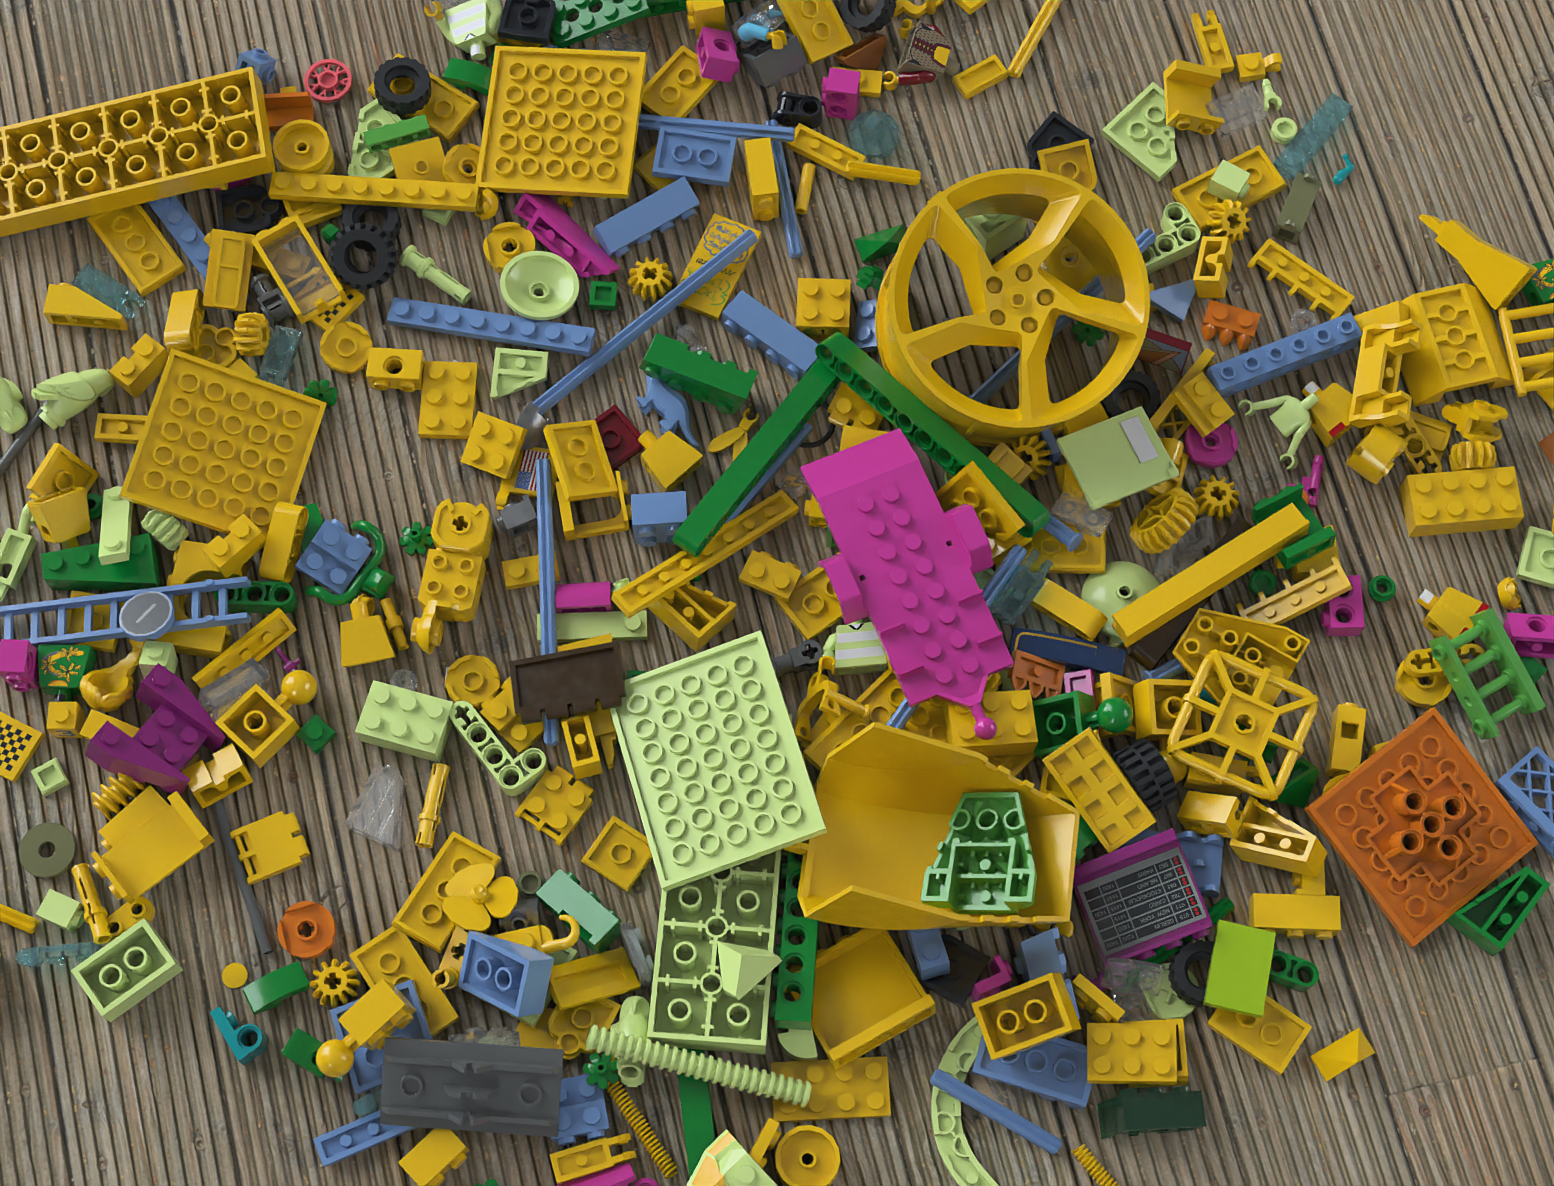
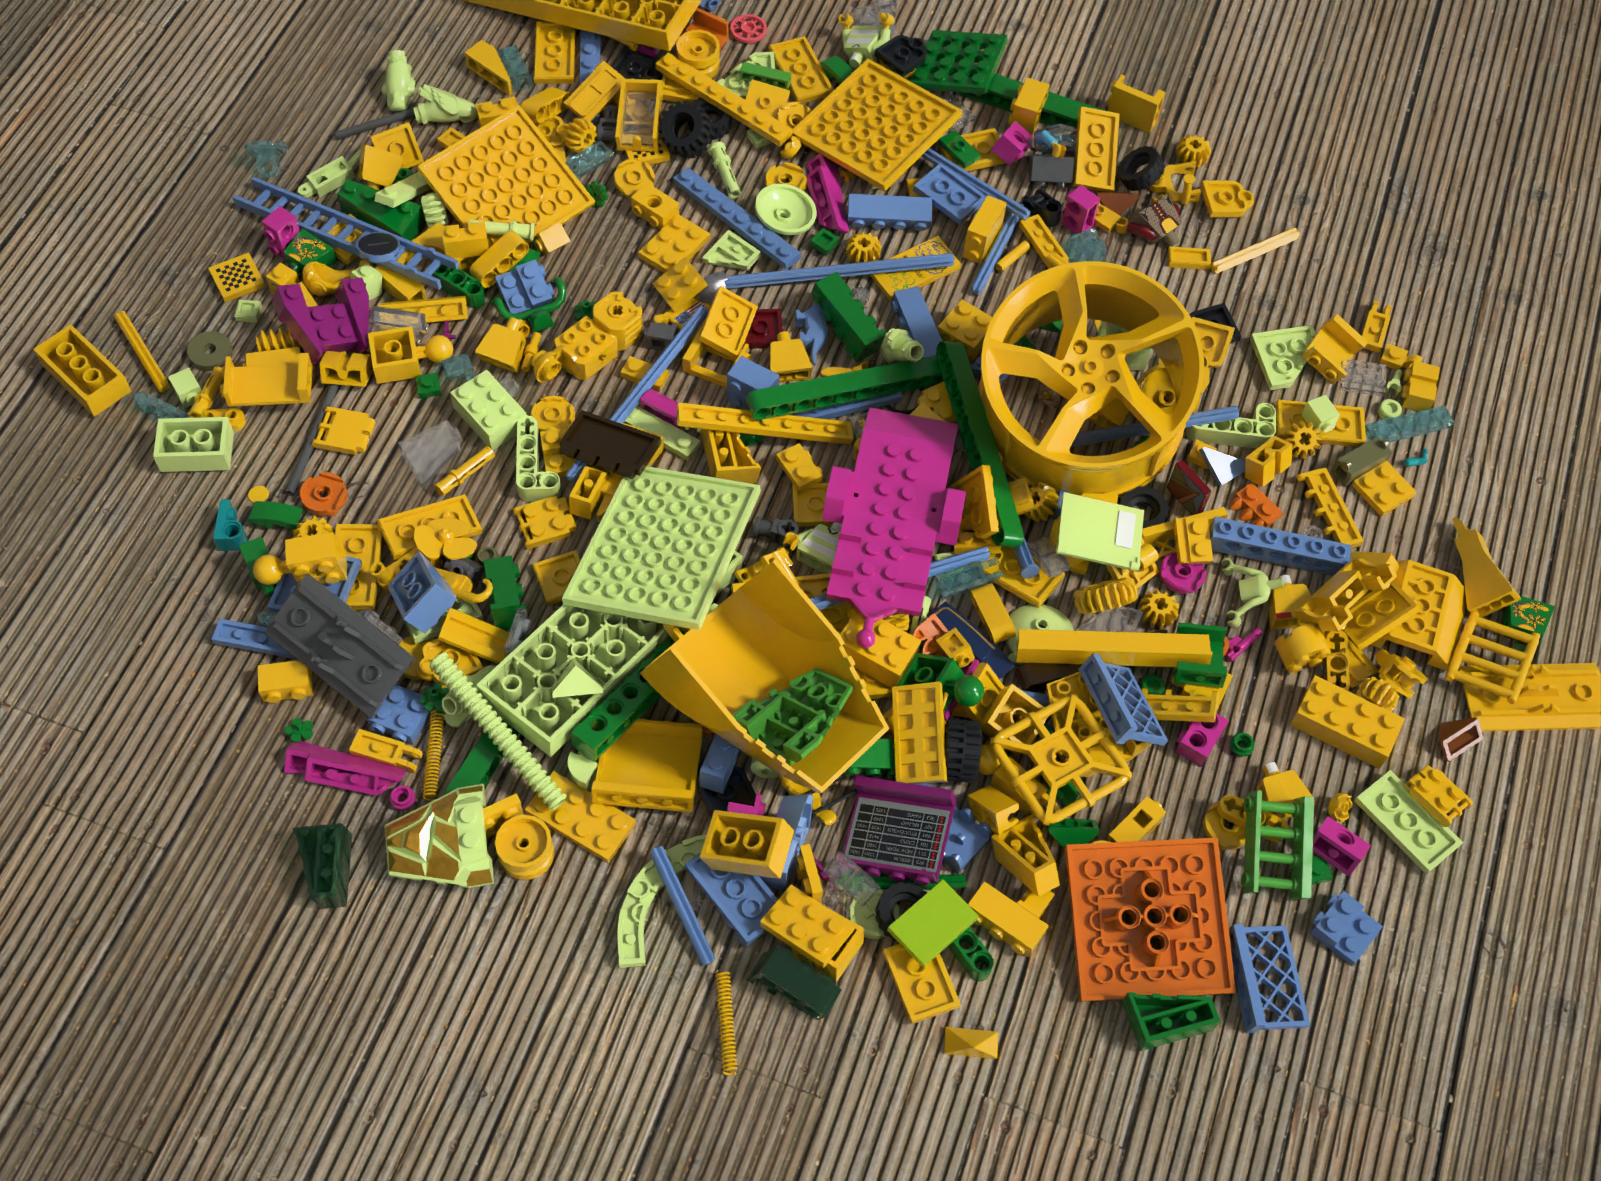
camera: 30 degrees right, 10 degrees down
black tyre [374,57,431,115] -> none
none -> clear light blue panel [441,353,475,382]
none -> yellowish green pin [469,219,534,242]
none -> yellow brick [534,223,570,256]
none -> yellowish green animal [880,329,924,363]
none -> yellow bracket [936,628,975,668]
none -> green plate [938,130,981,169]
none -> medium blue fence [1079,653,1168,746]
none -> yellow plate [1341,581,1420,651]
none -> yellow plate [1351,461,1417,517]
none -> yellow brick [1400,361,1440,413]

